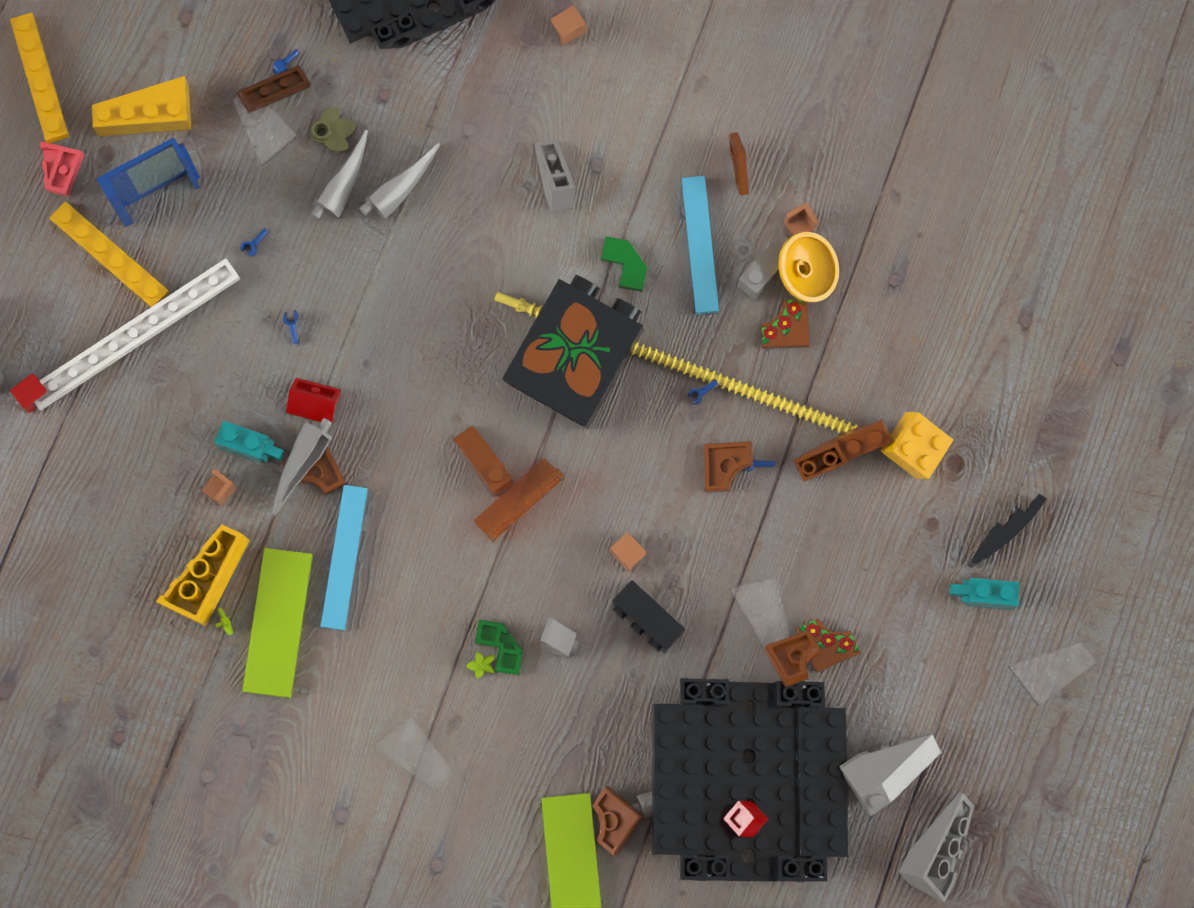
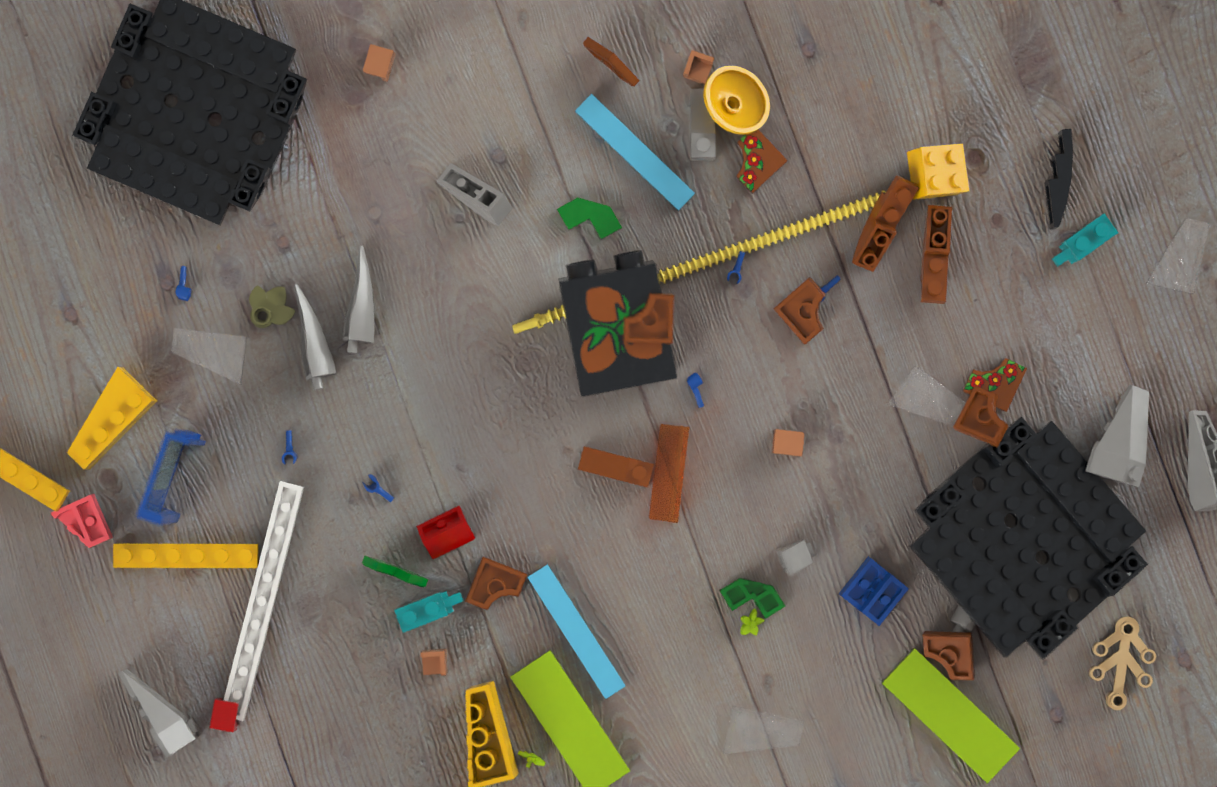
camera: 30 degrees left, 10 degrees up
reddish brown tile [237,65,311,113] -> none
light grey piece [272,418,332,515] -> none
black brick [612,580,686,653] -> none
red panel [724,801,768,837] -> none
none -> green tile [362,556,428,588]
none -> dark orange tile [623,293,674,344]
none -> blue hand [687,373,704,408]
none -> blue slope [839,556,909,626]
none -> dark orange slope [921,205,952,304]

